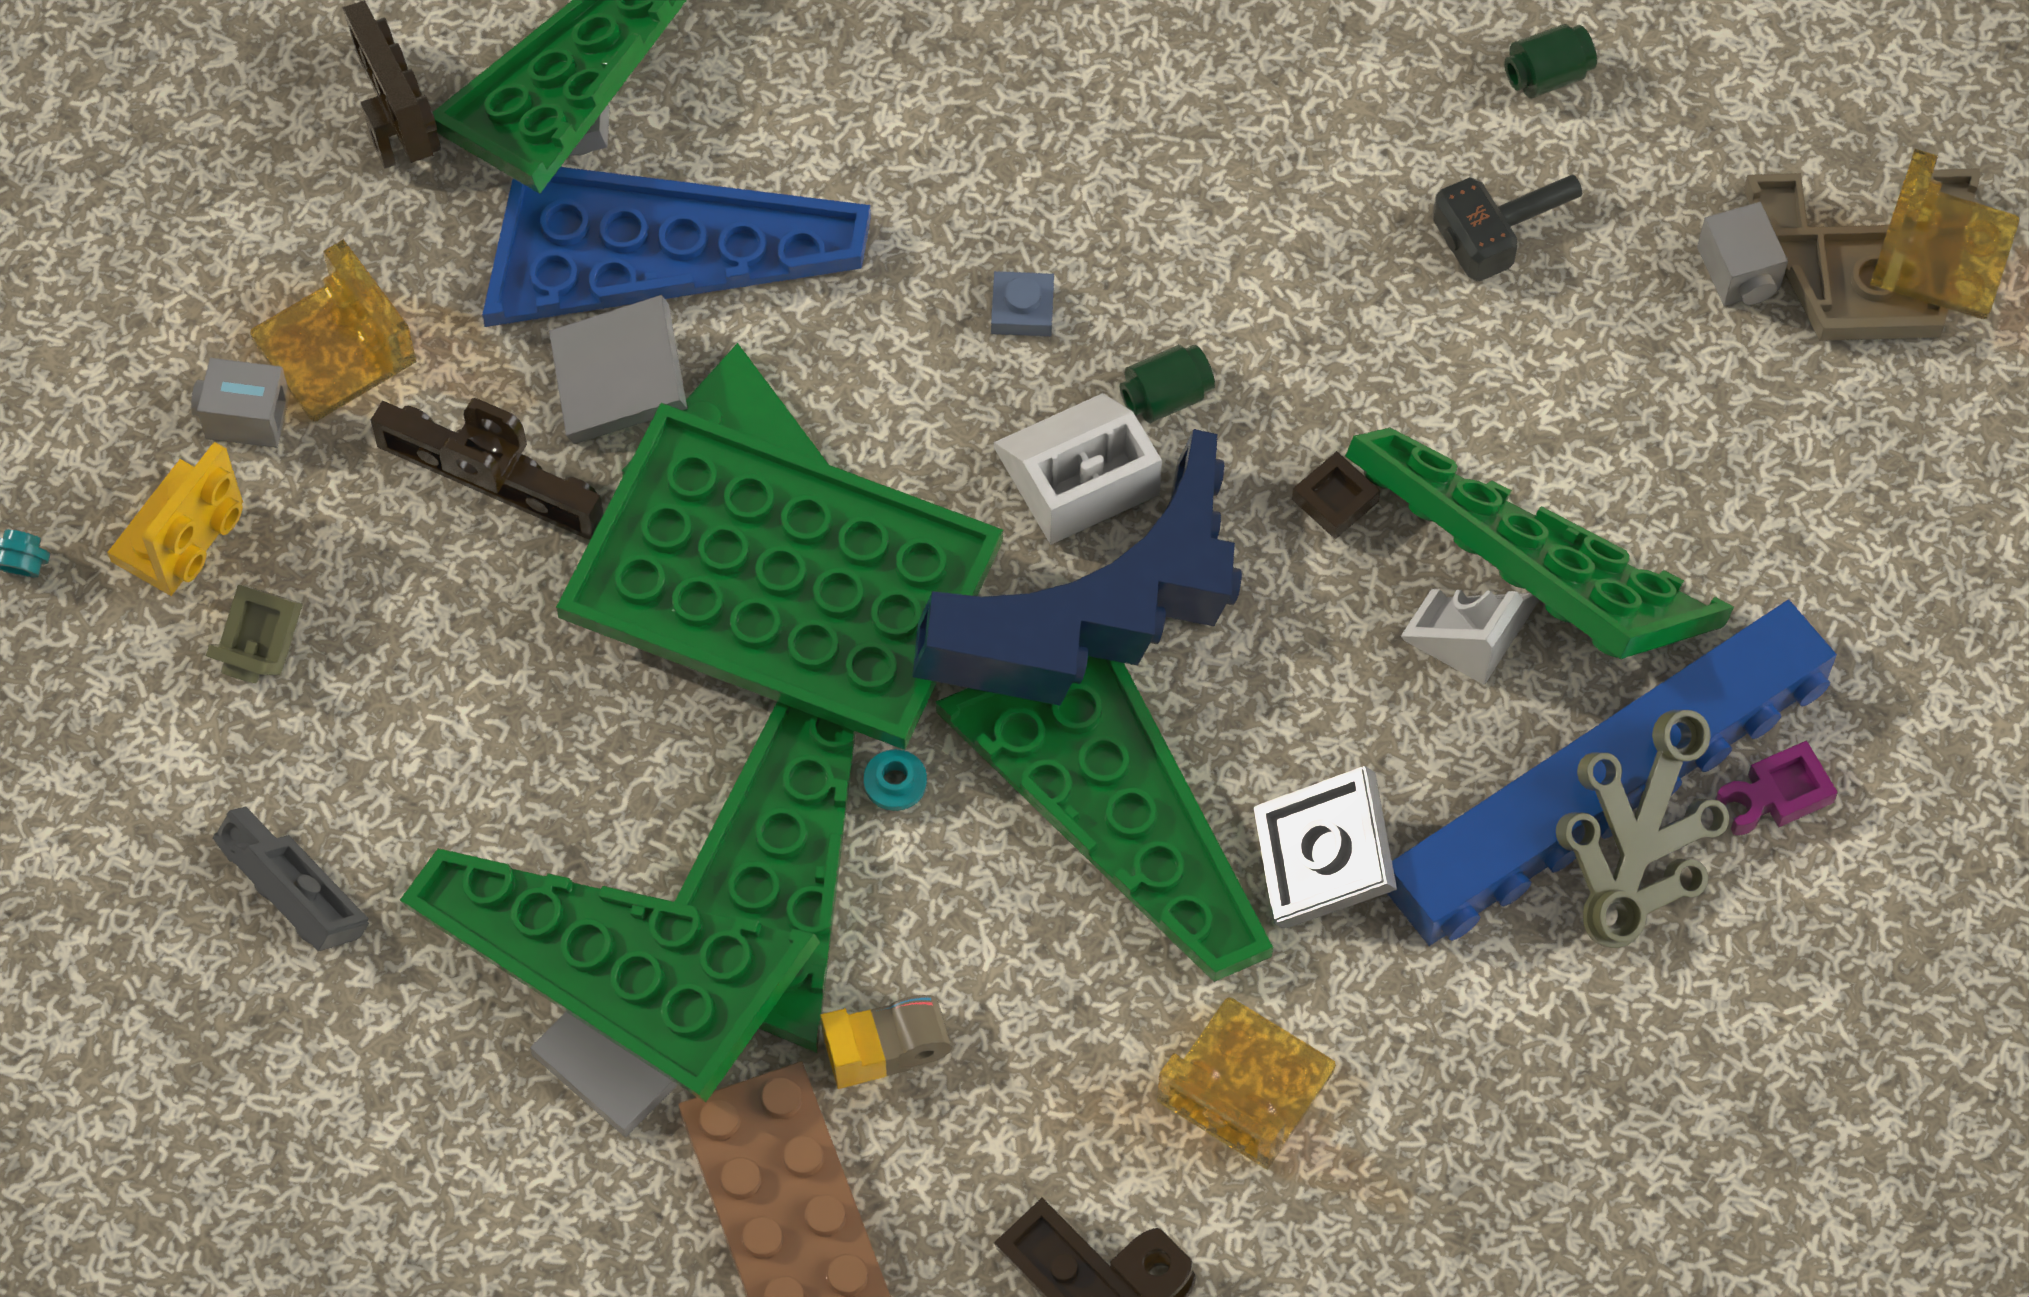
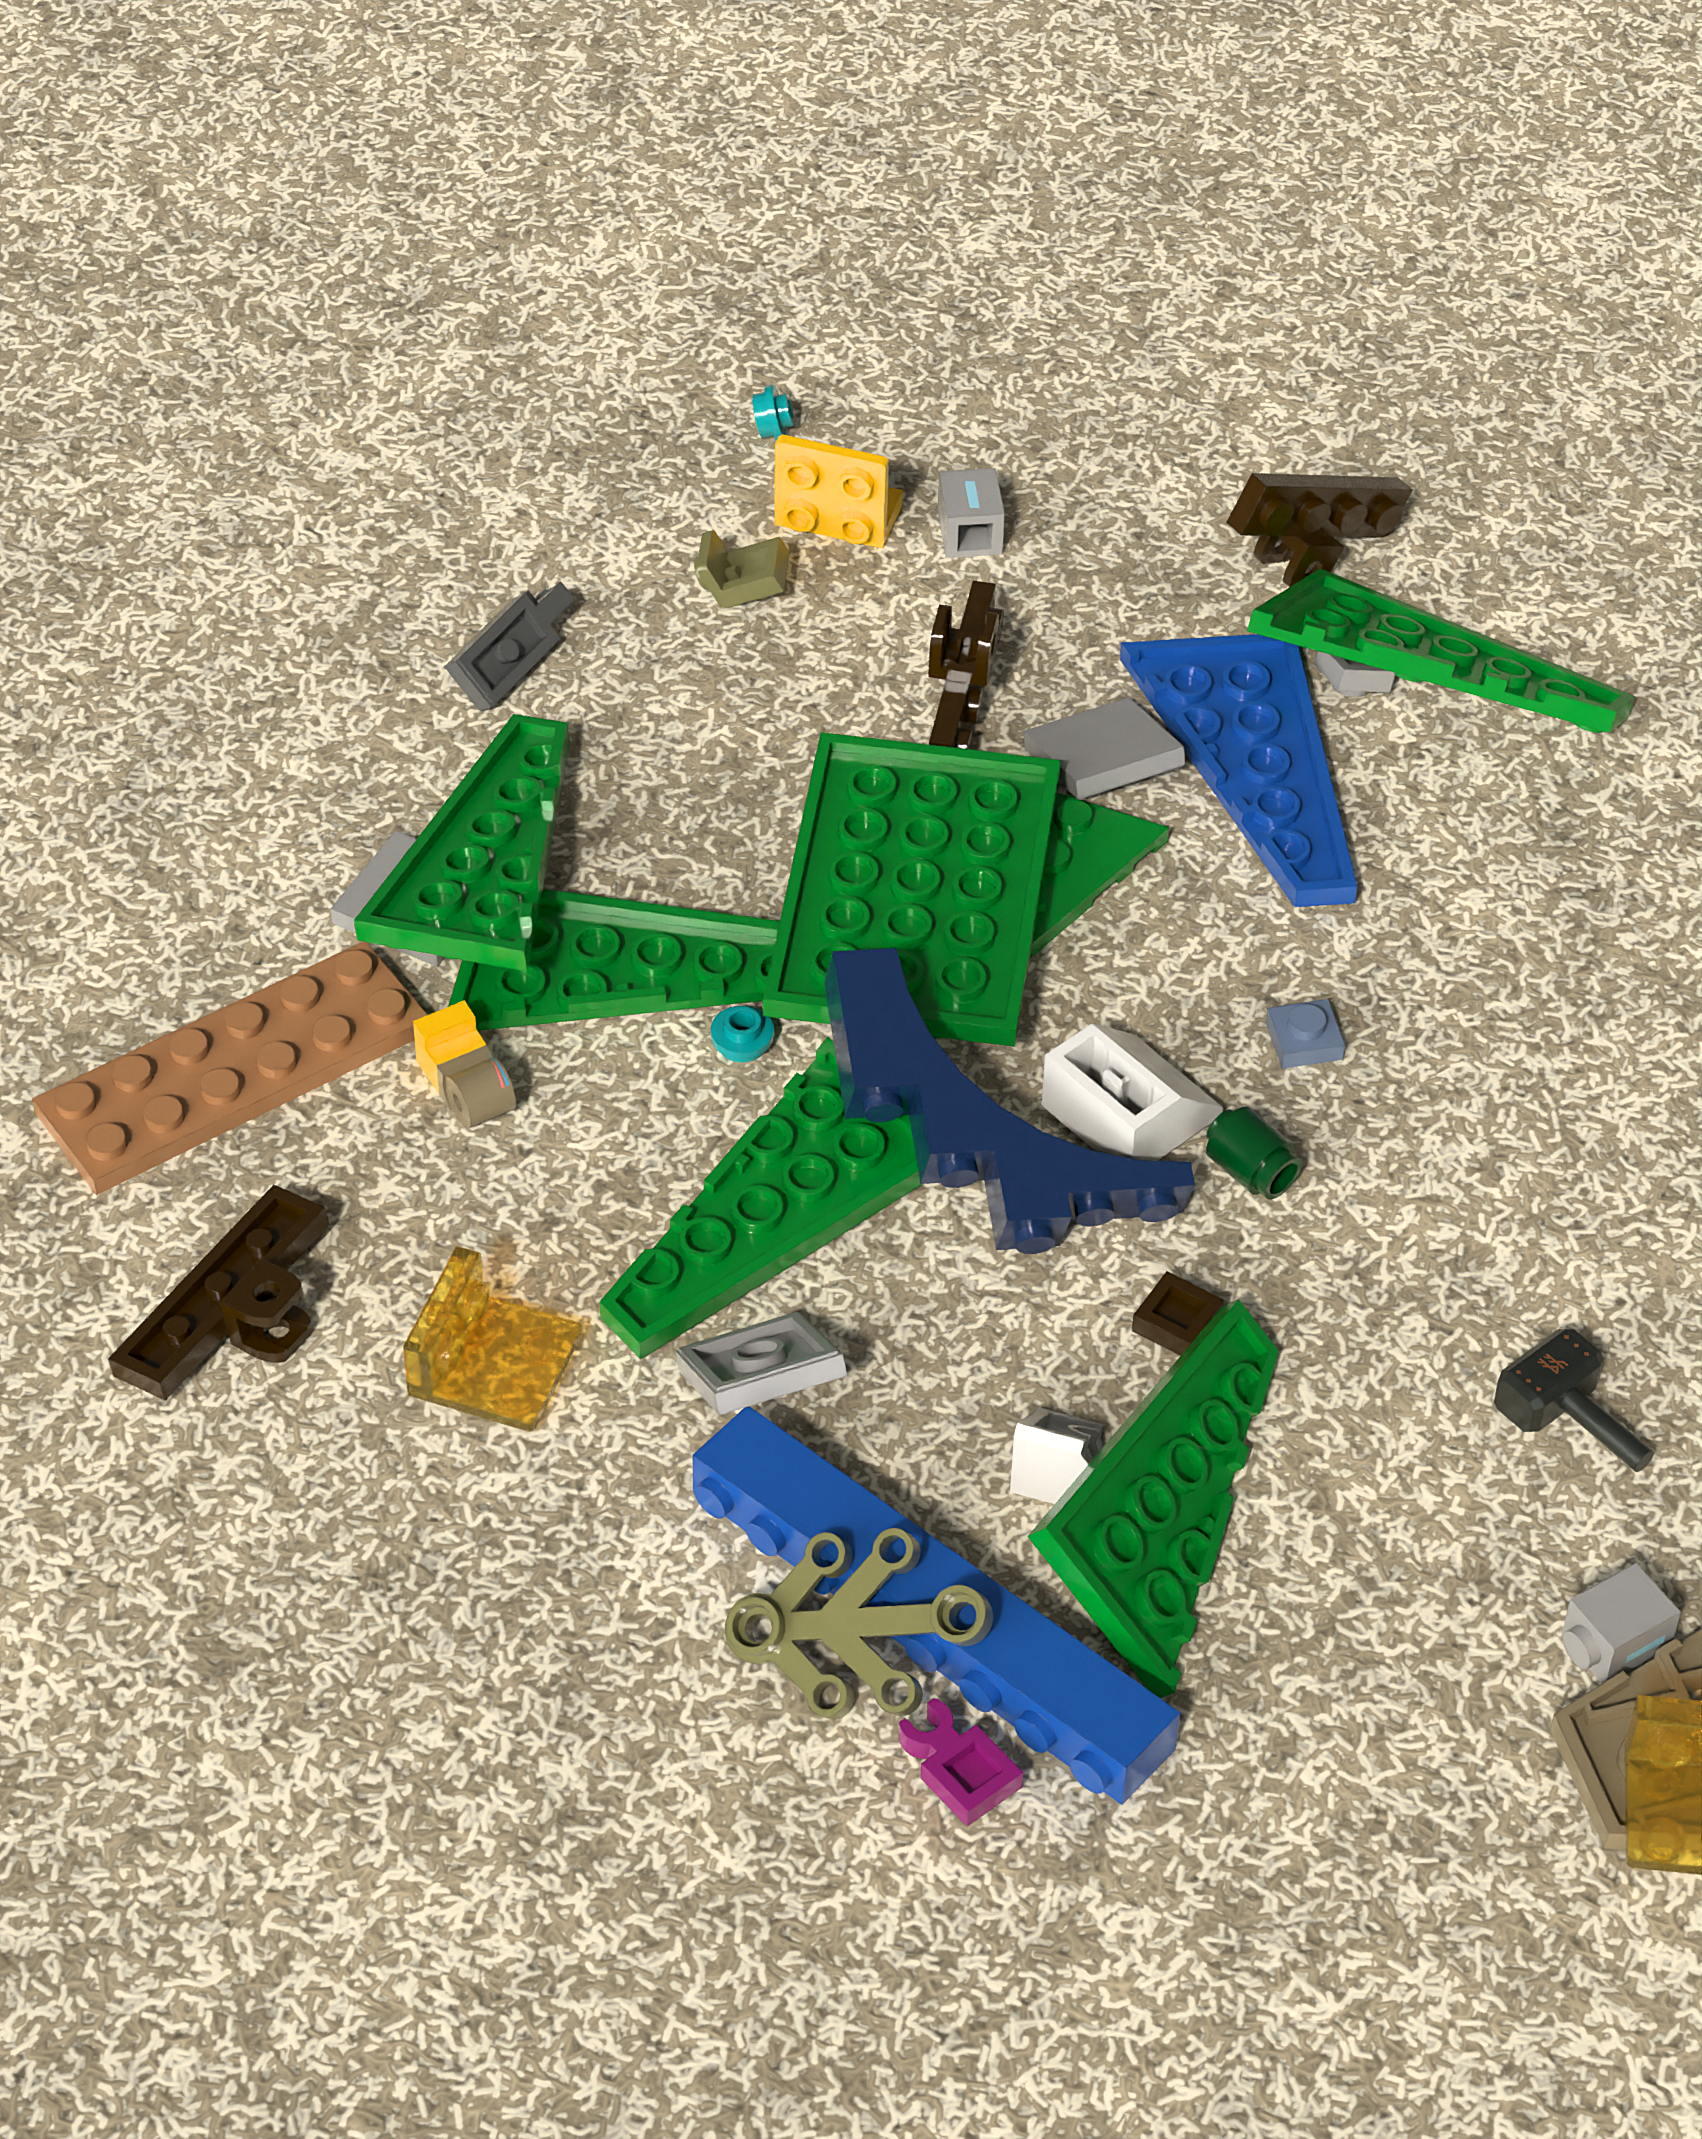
camera: 75 degrees right, 15 degrees down
clear yellow bracket [250,239,417,421] -> none

